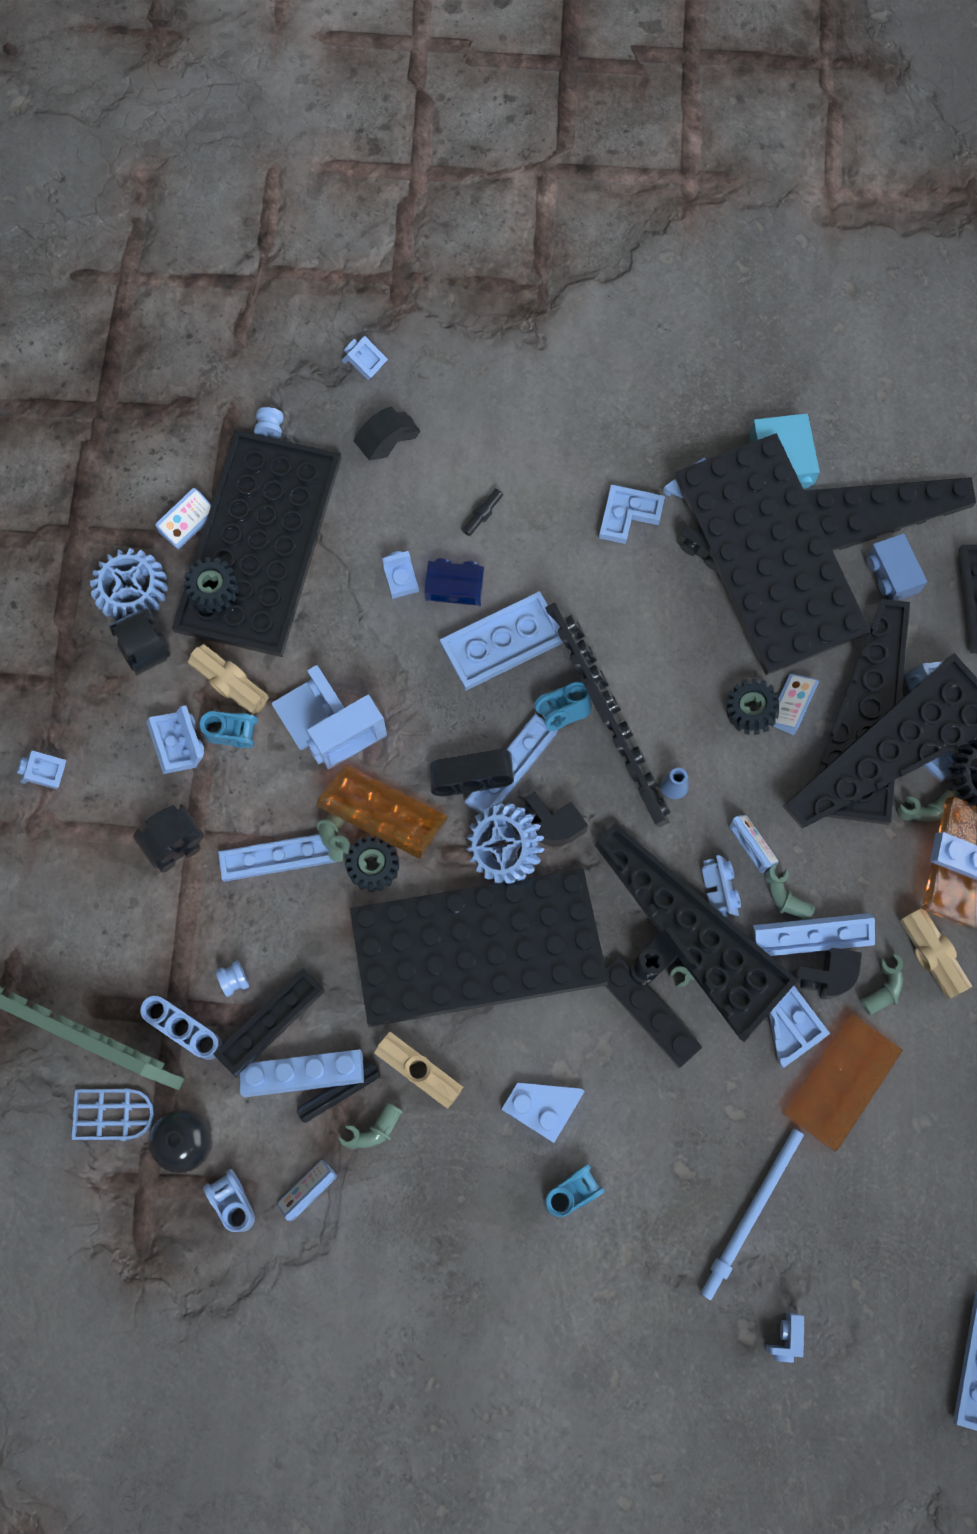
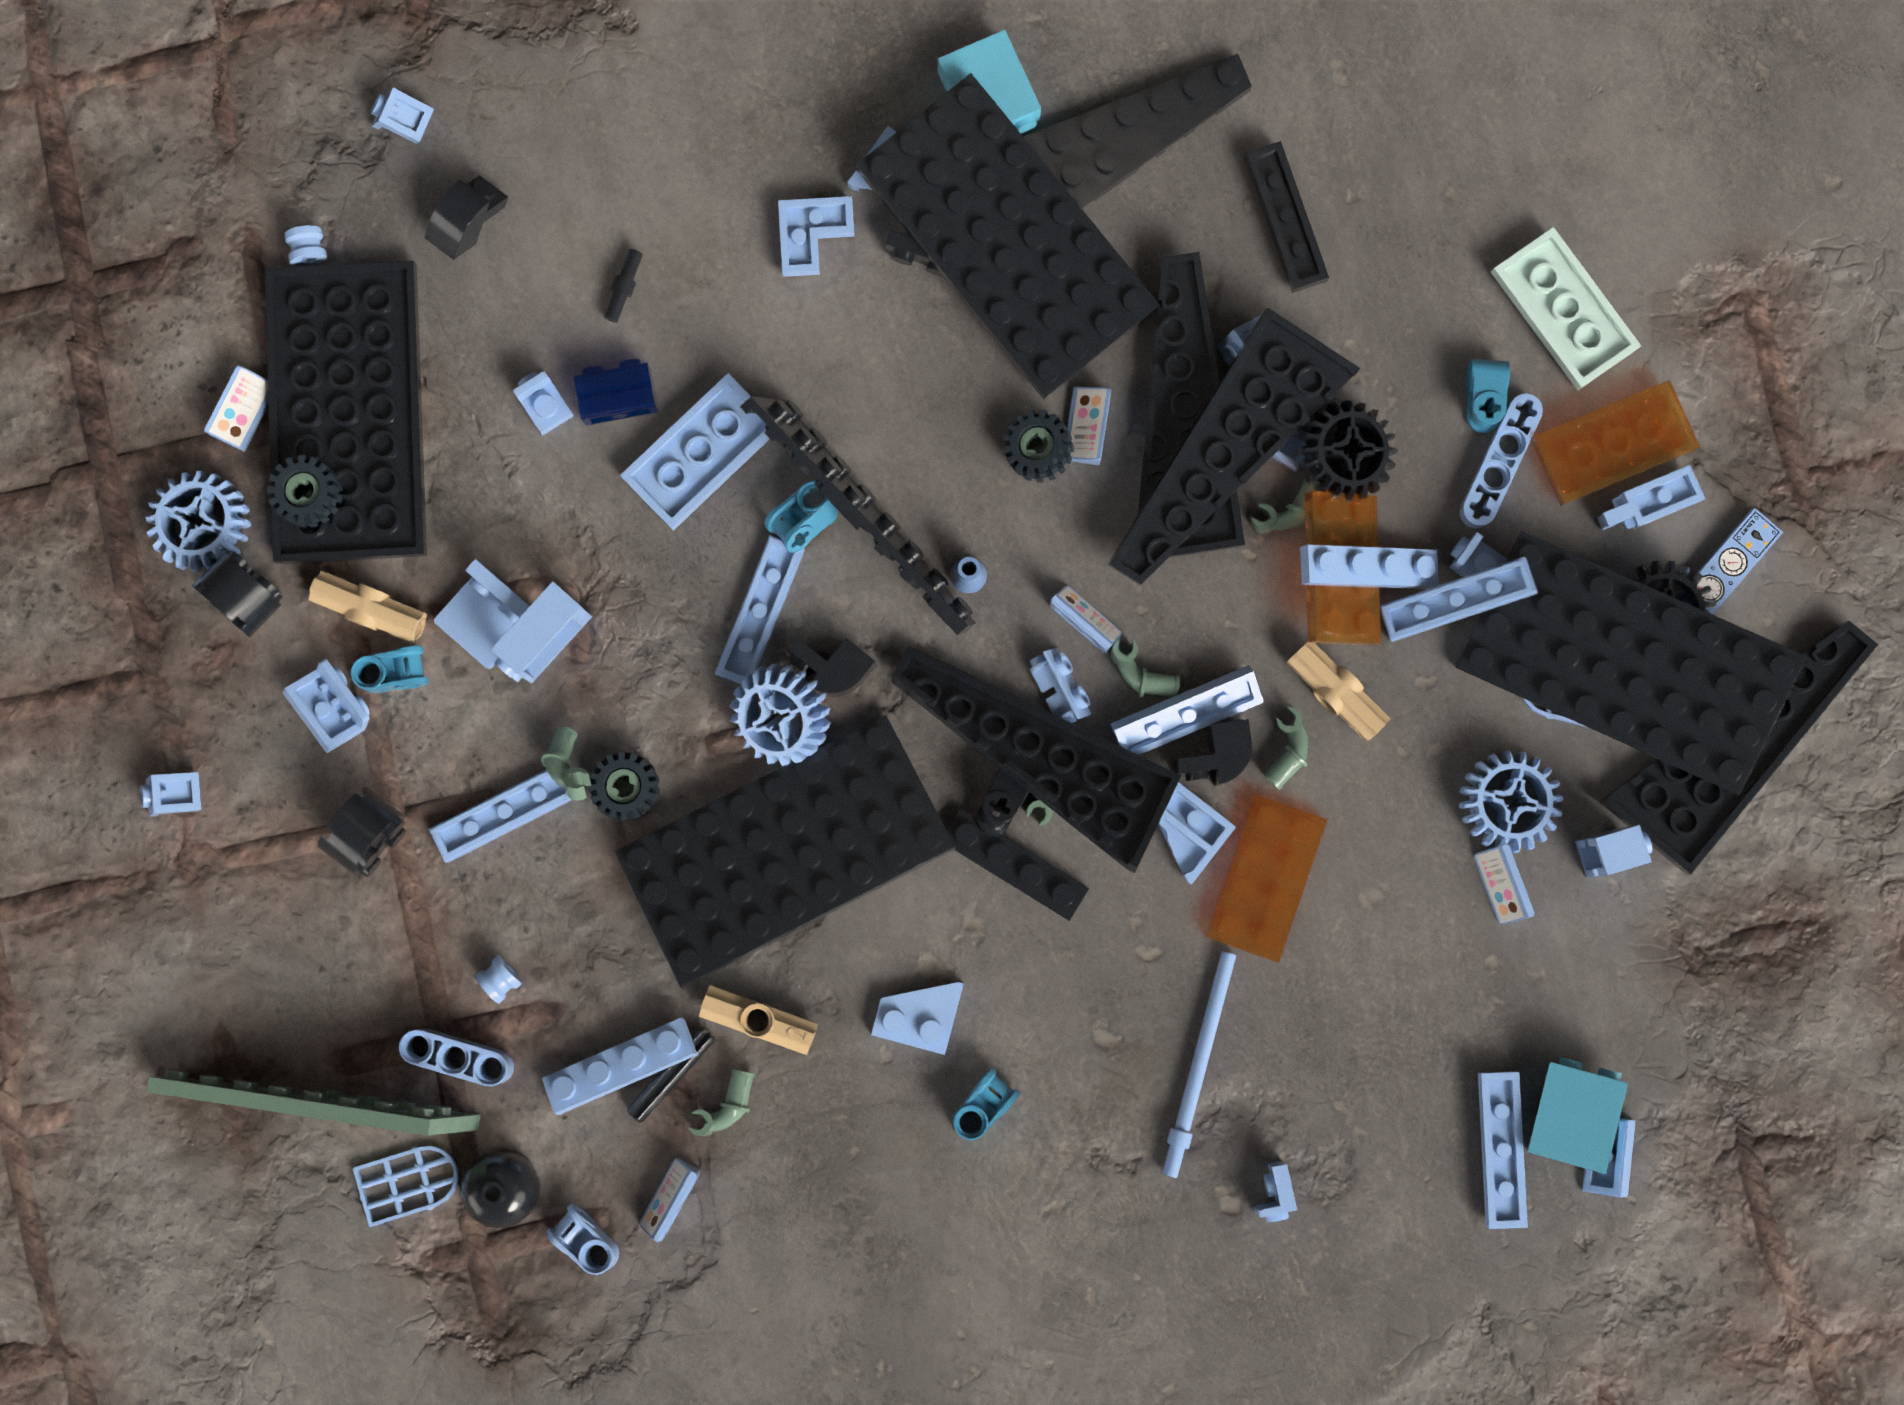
camera: 20 degrees left, 10 degrees up
black plate [213,968,325,1078] -> none
clear orange plate [316,764,448,859] -> none
black beam [430,749,514,797] -> none
medium blue brick [866,533,927,601] -> none

